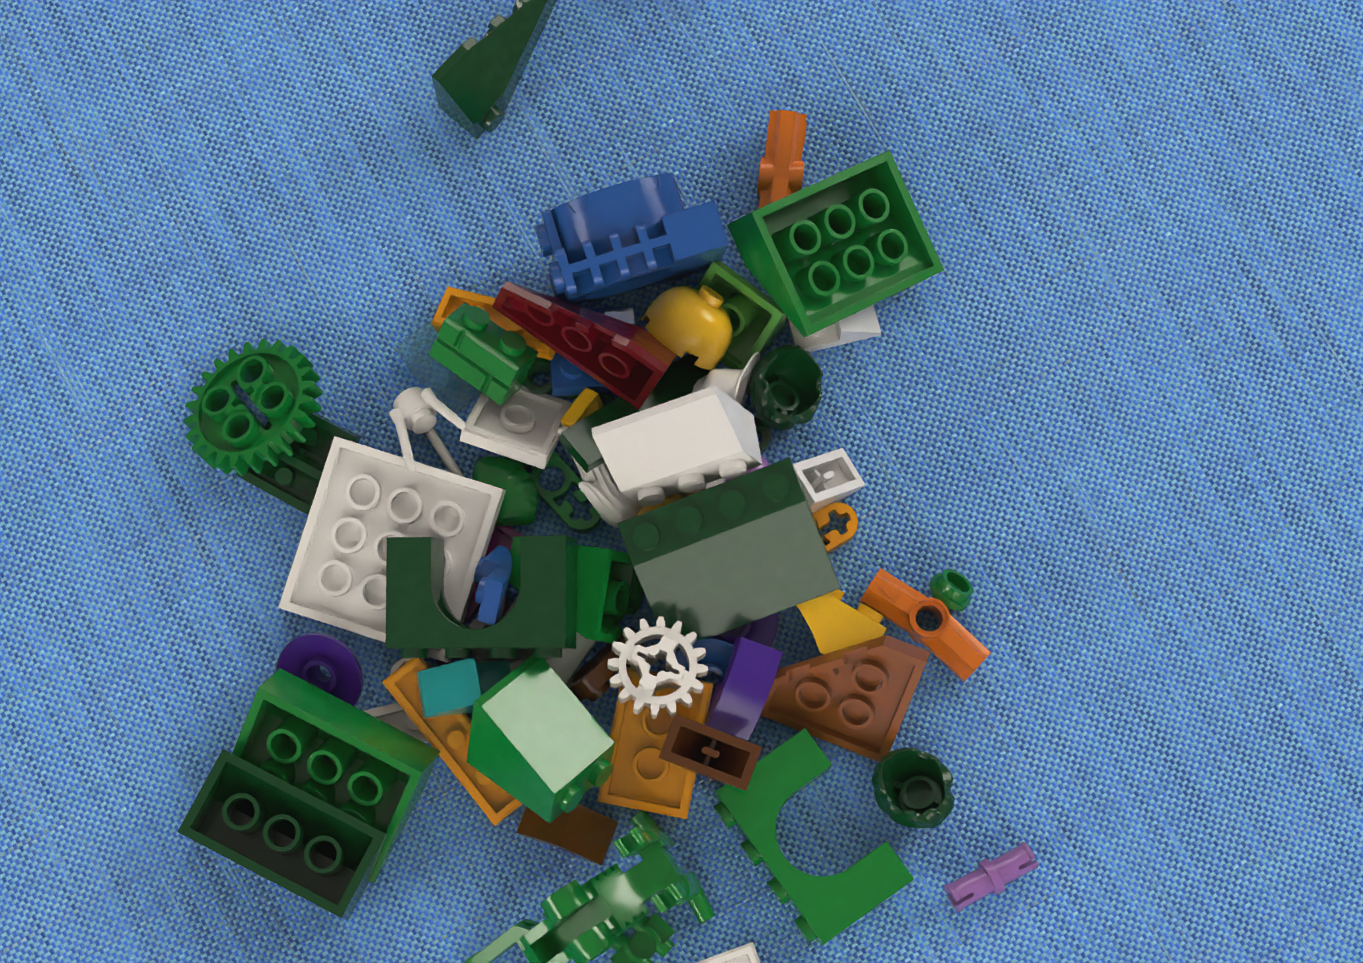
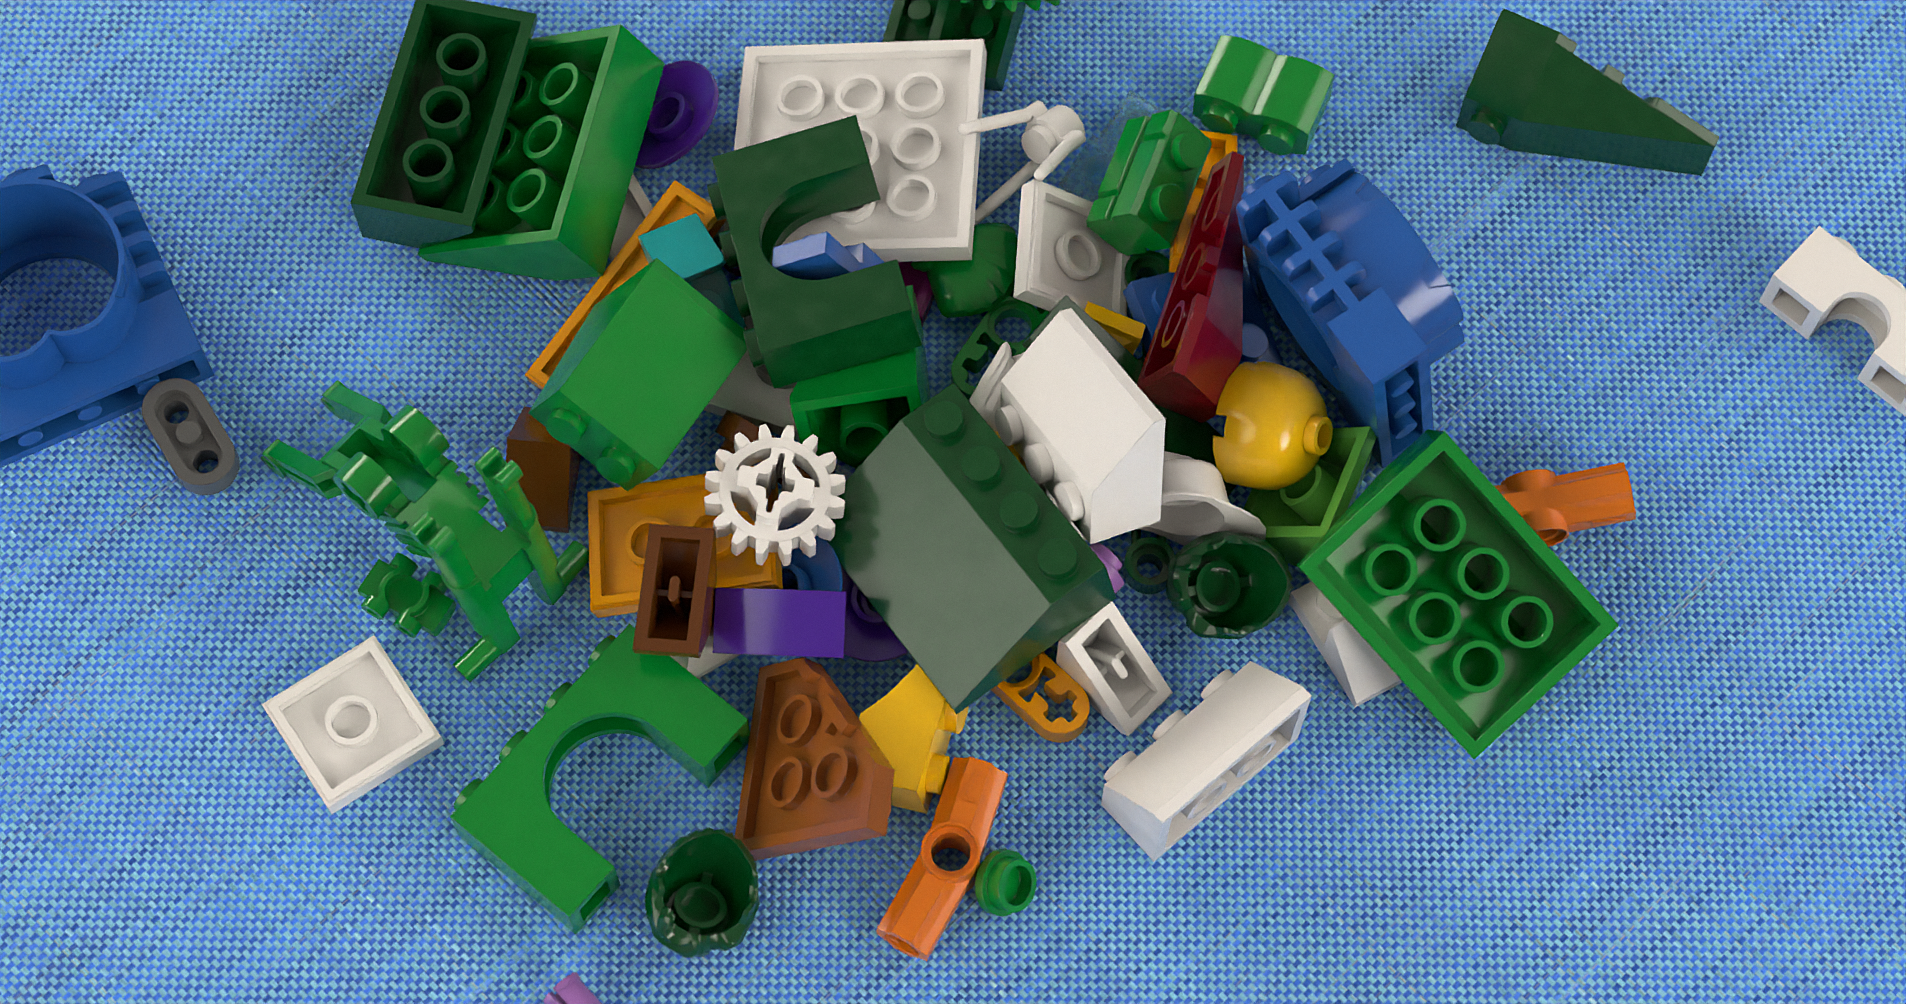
camera: 75 degrees right, 10 degrees down
none -> white slope [1101,661,1312,861]
none -> green brick [1193,35,1334,155]

